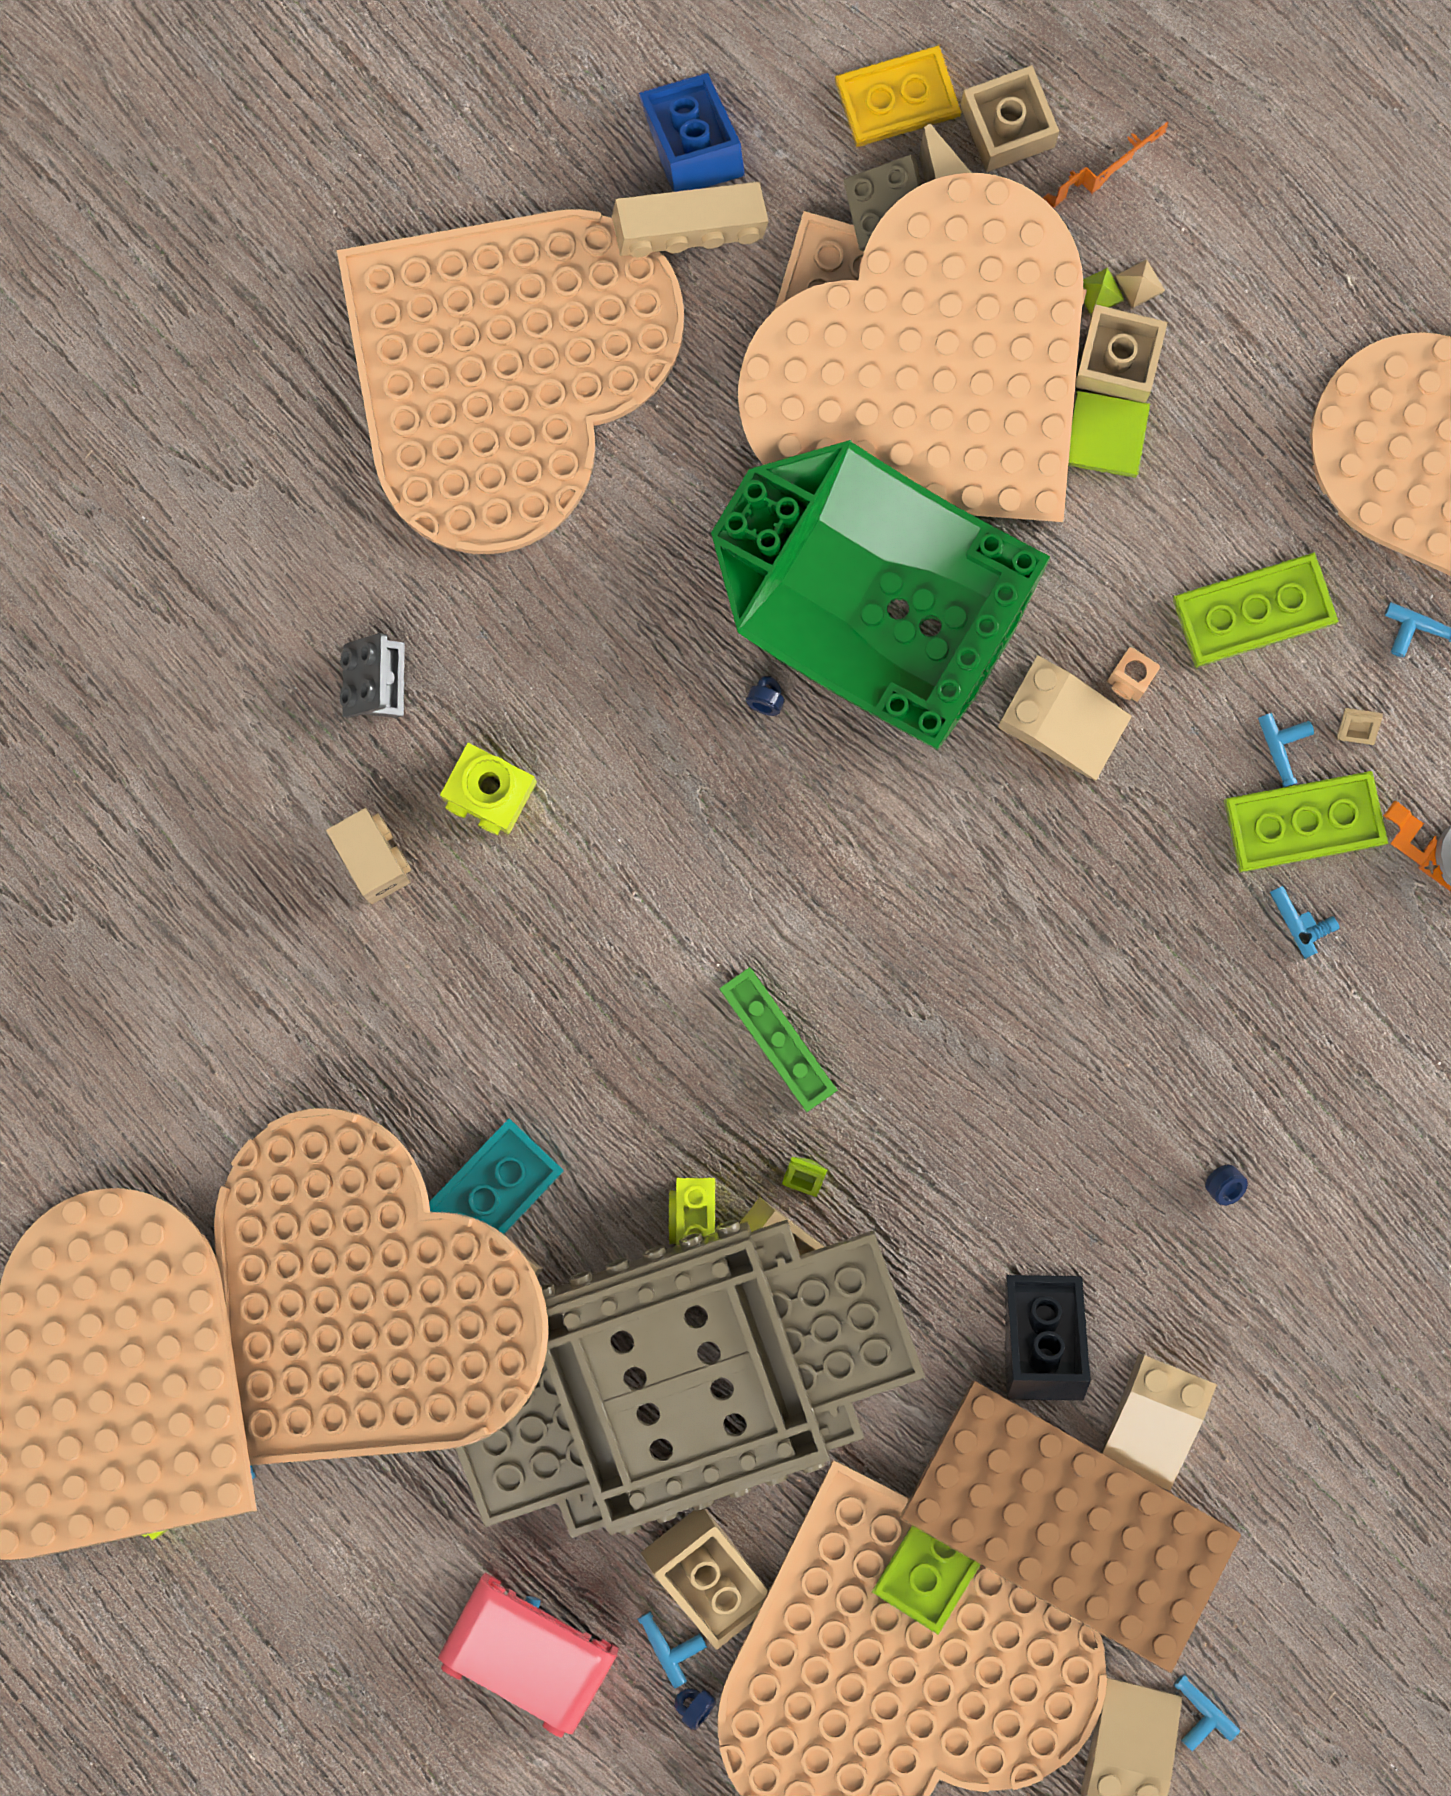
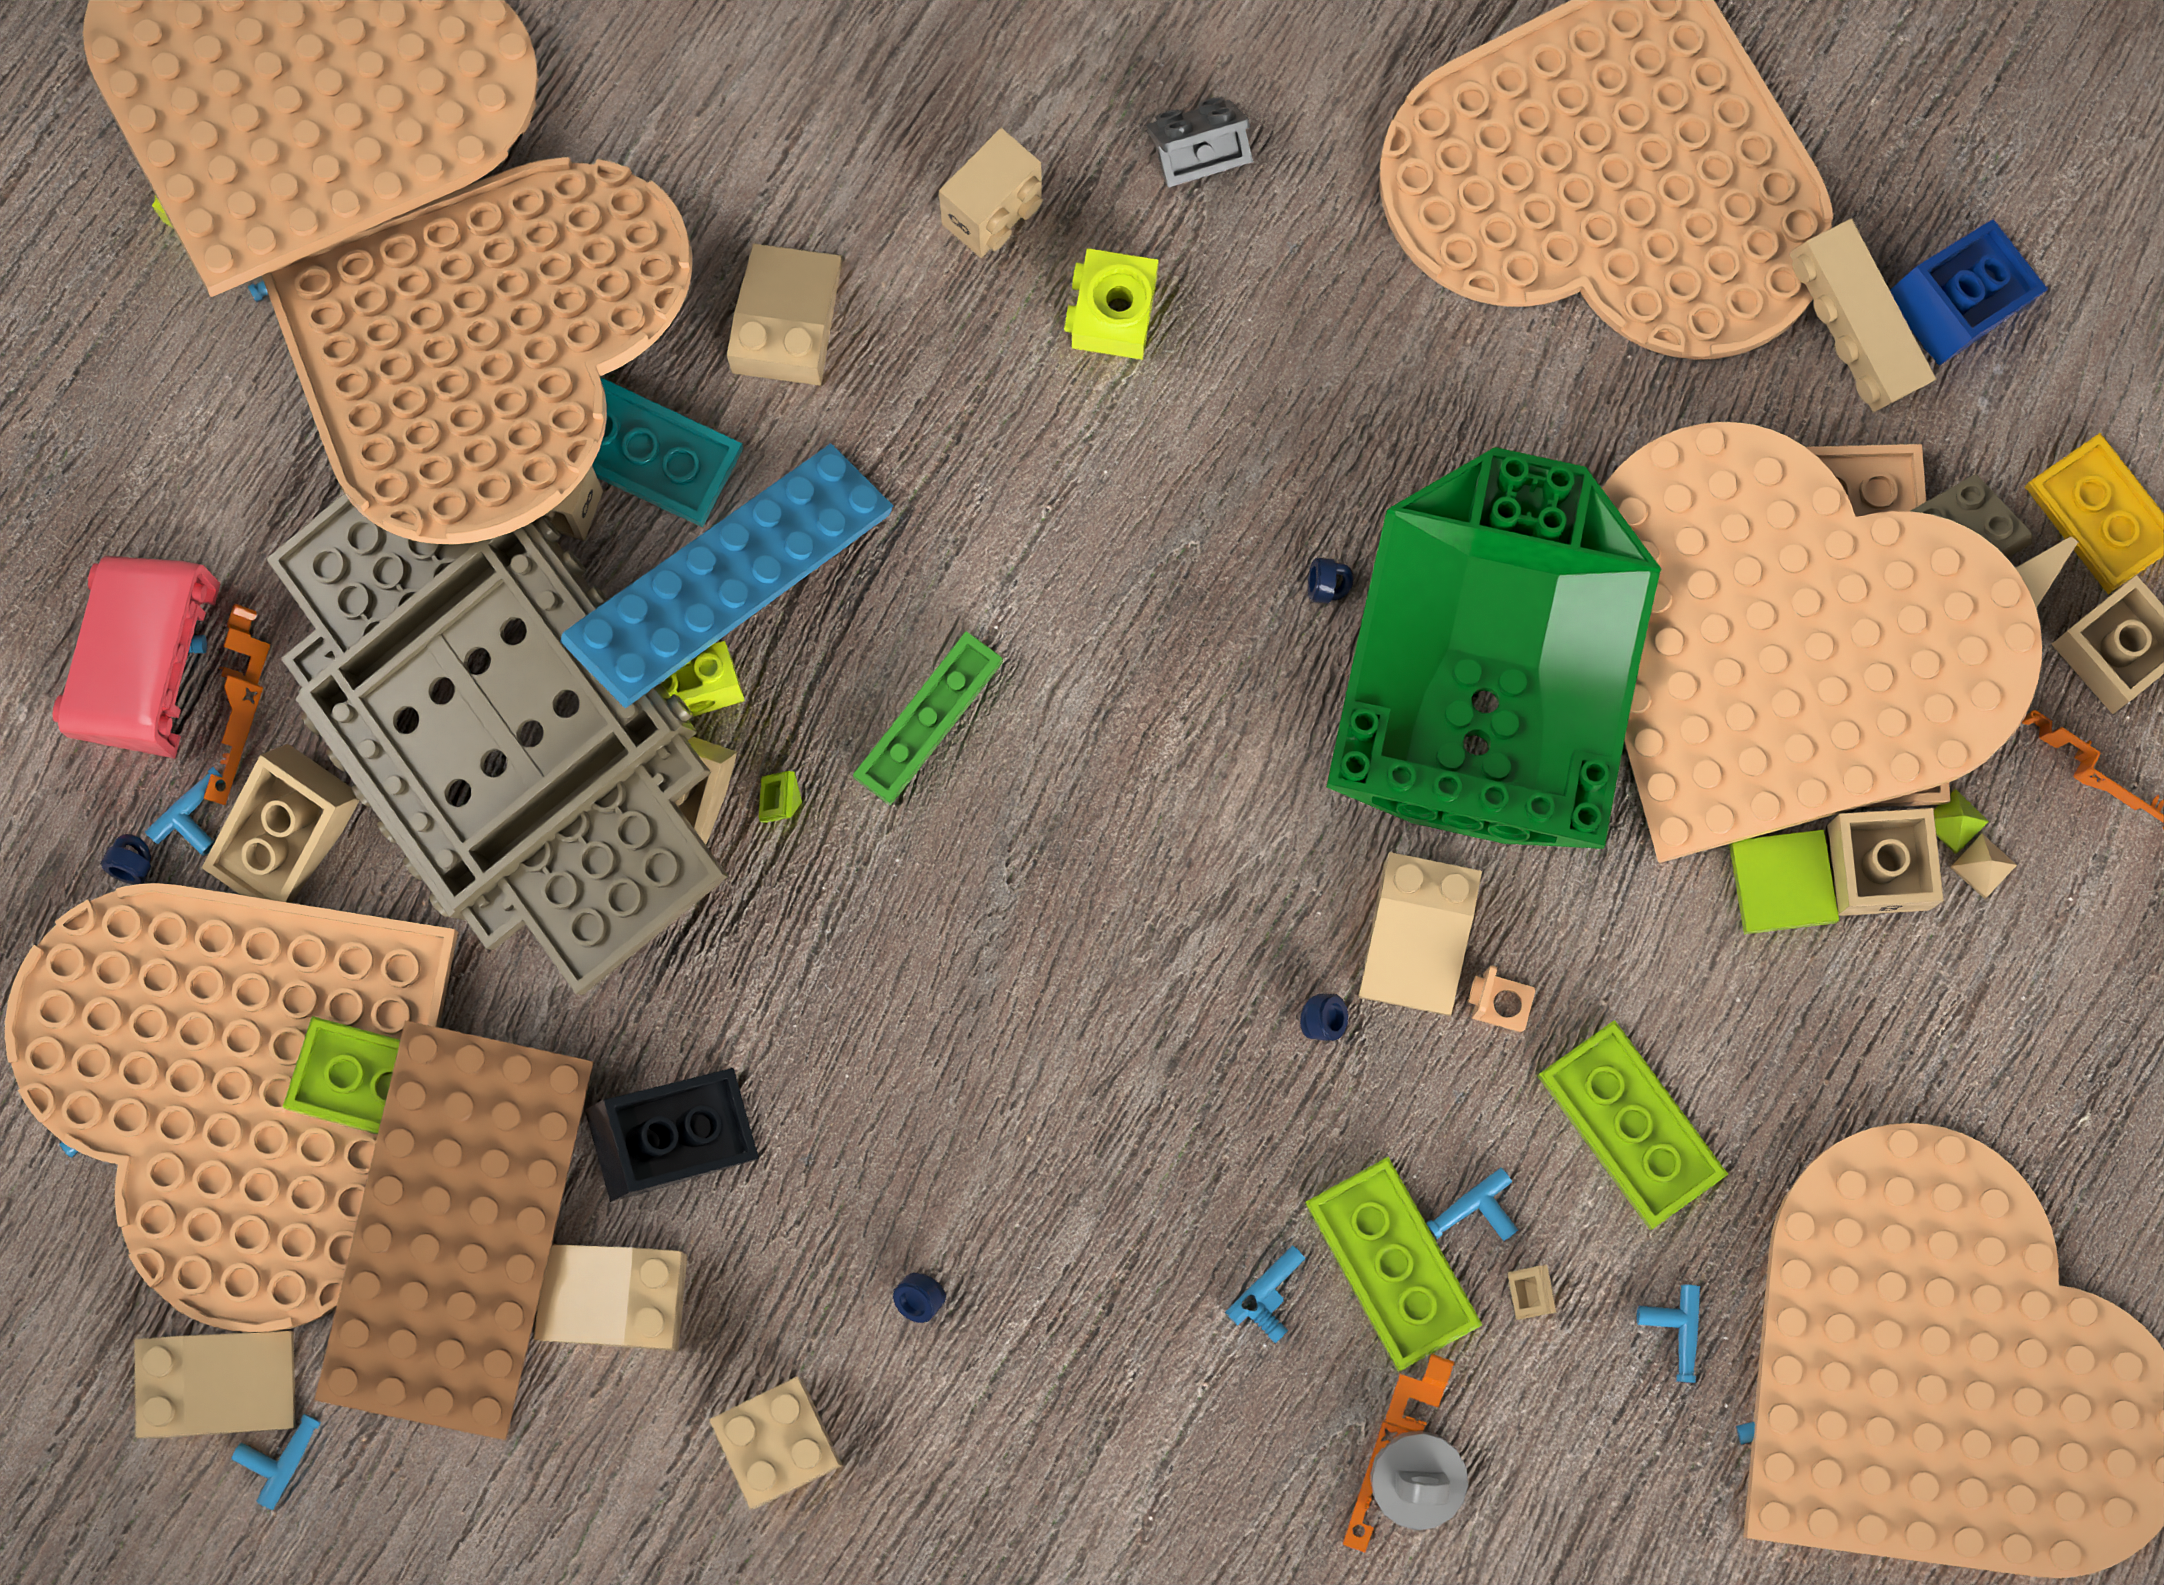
camera: 70 degrees right, 5 degrees down
none -> orange piece [203,603,271,805]
none -> dark azure plate [560,443,893,708]
none -> tan brick [709,1376,842,1509]
none -> tan slope [727,243,842,386]
none -> dark blue tile [1300,994,1348,1041]

